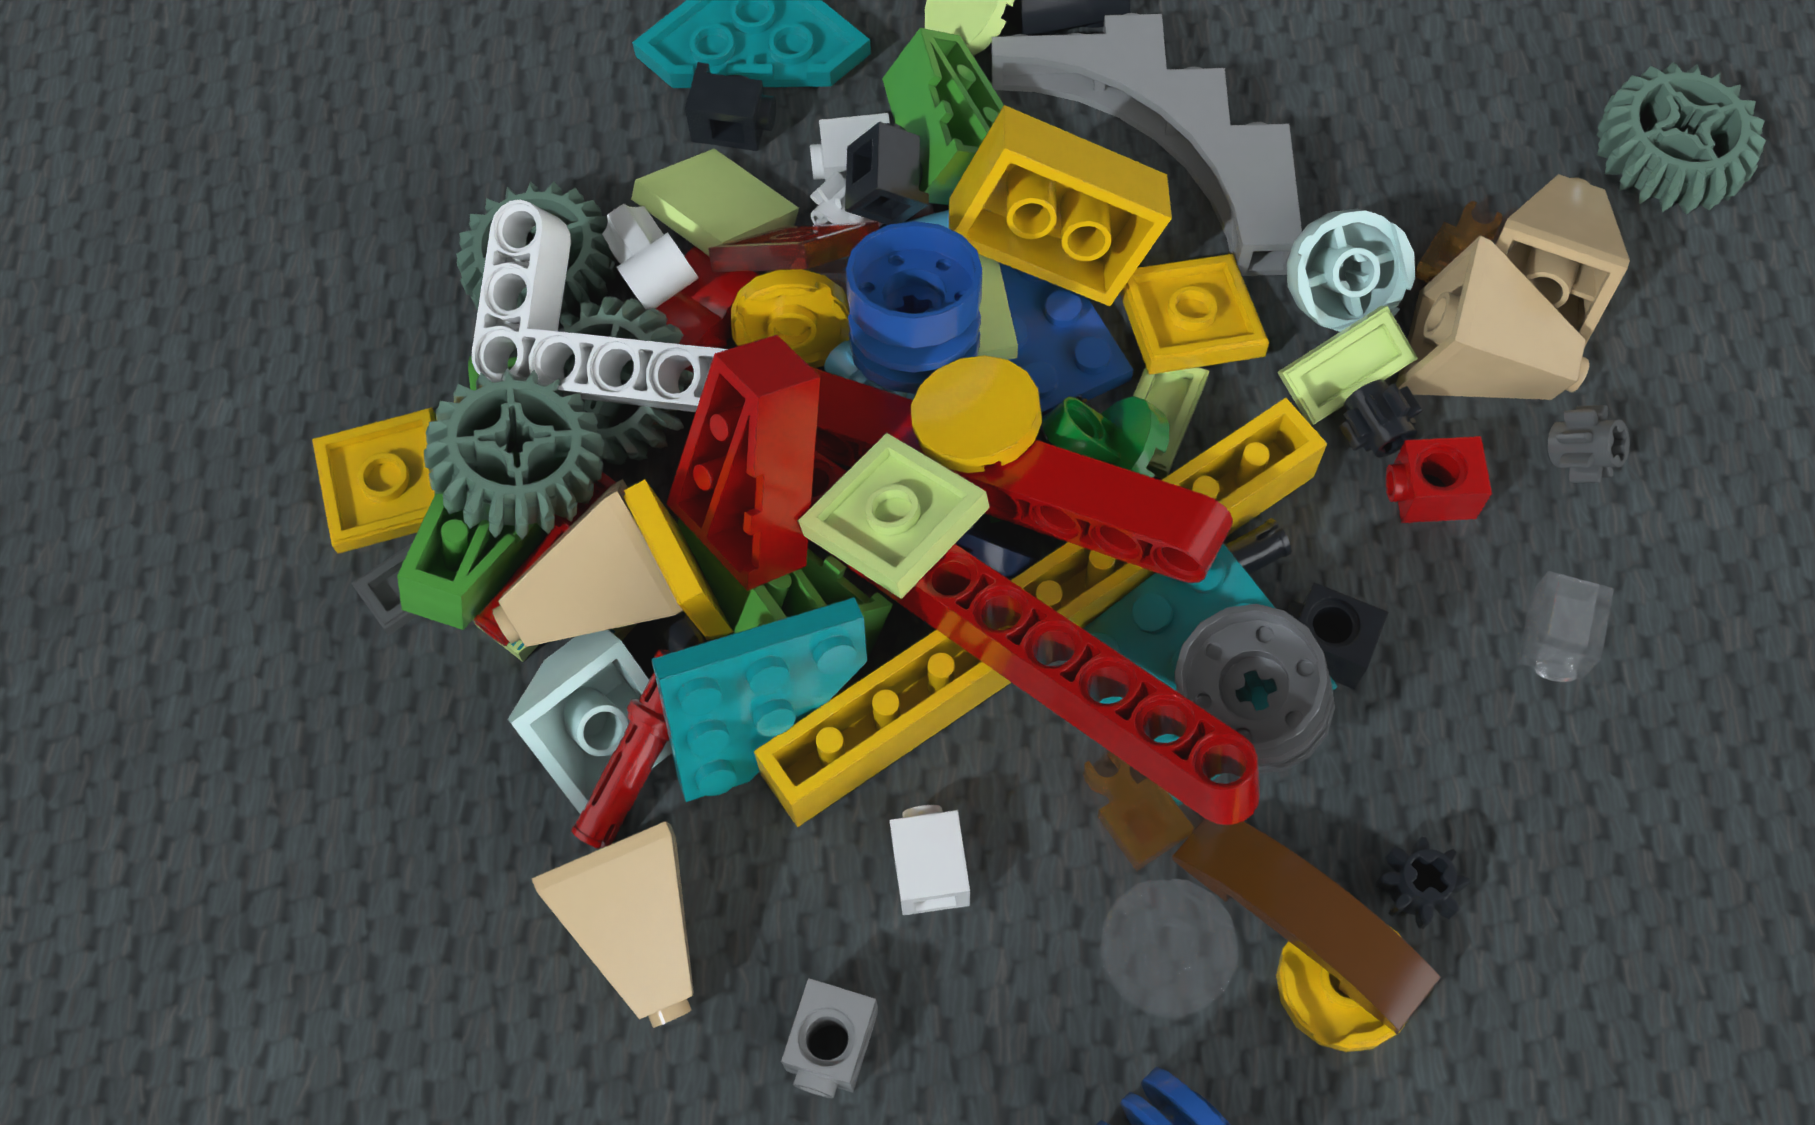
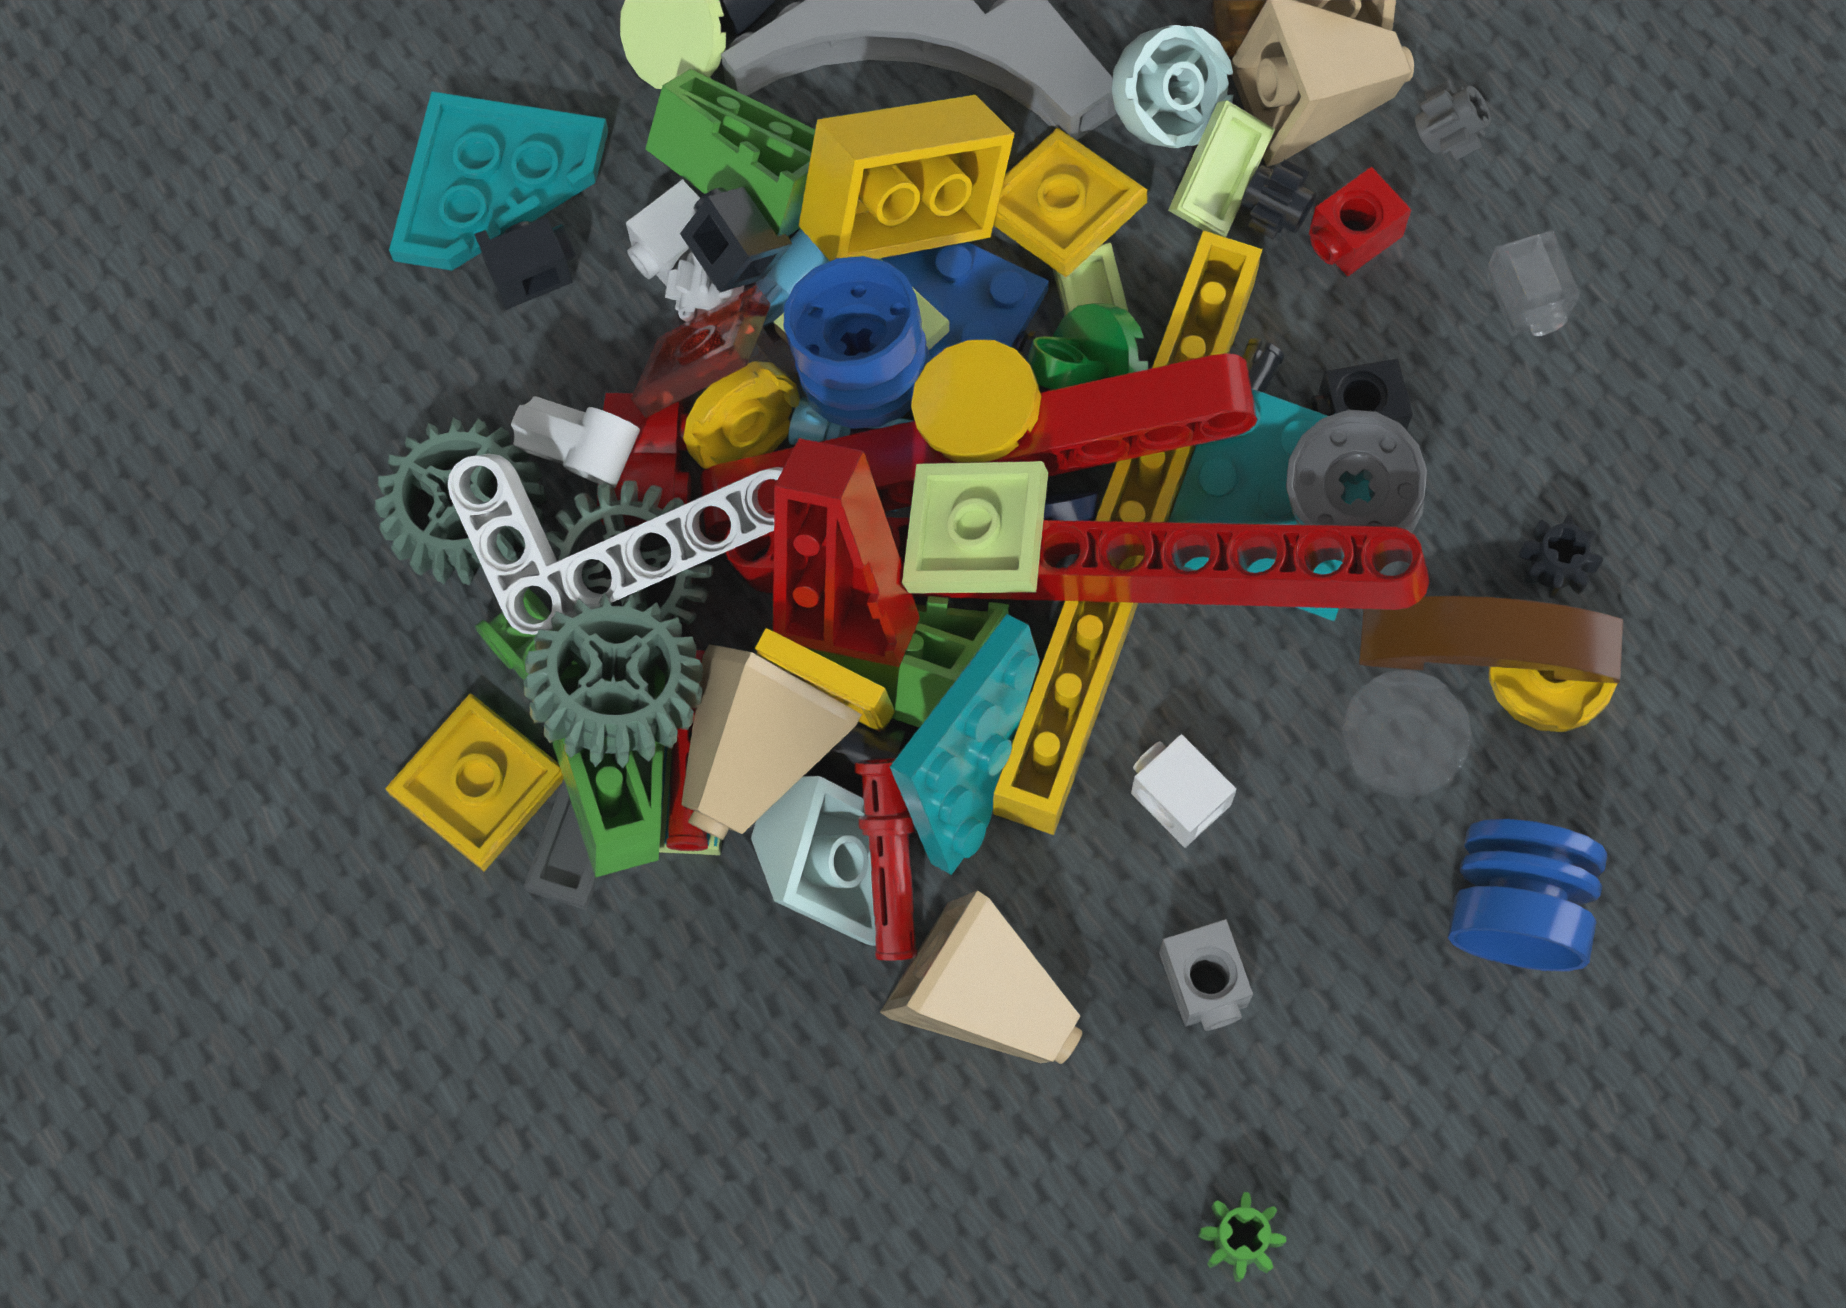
camera: 35 degrees left, 5 degrees up
yellowish green tile [631,148,799,262] -> none
clear orange plate [1083,751,1194,871] -> none

